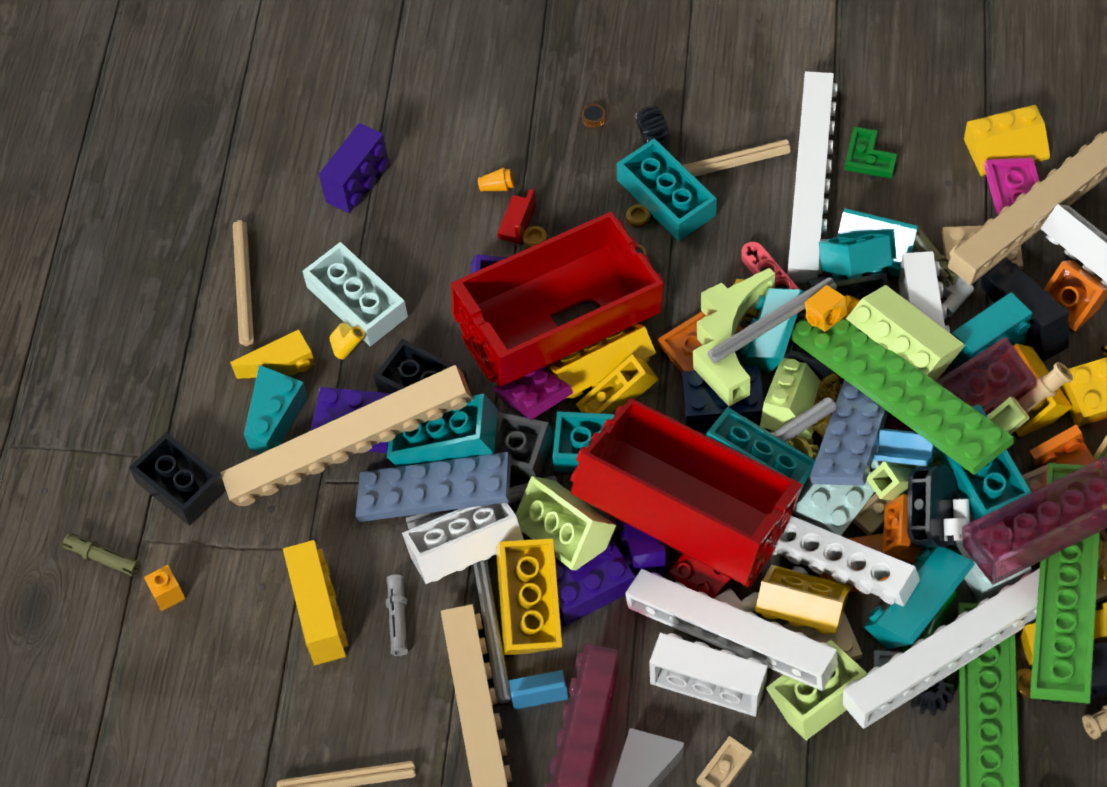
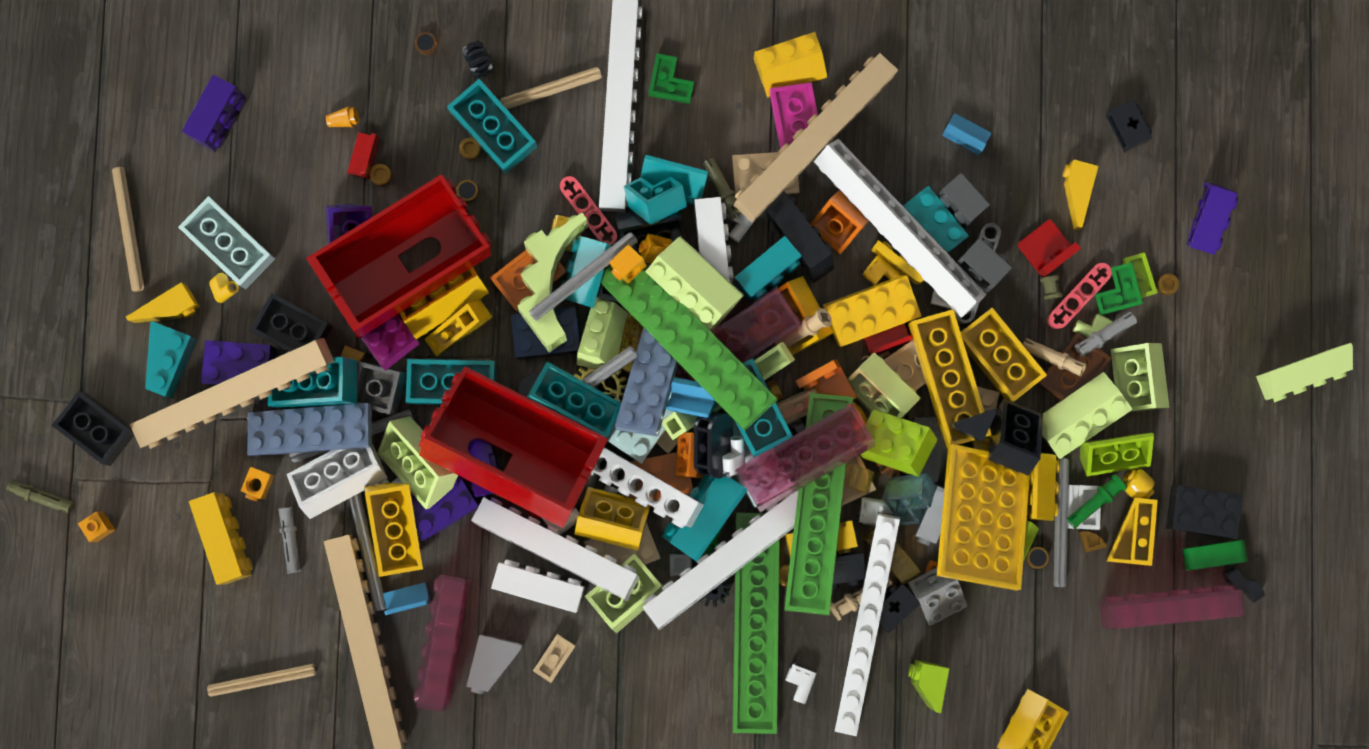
camera: 10 degrees left, 25 degrees up
none -> light orange brick [240,467,275,502]

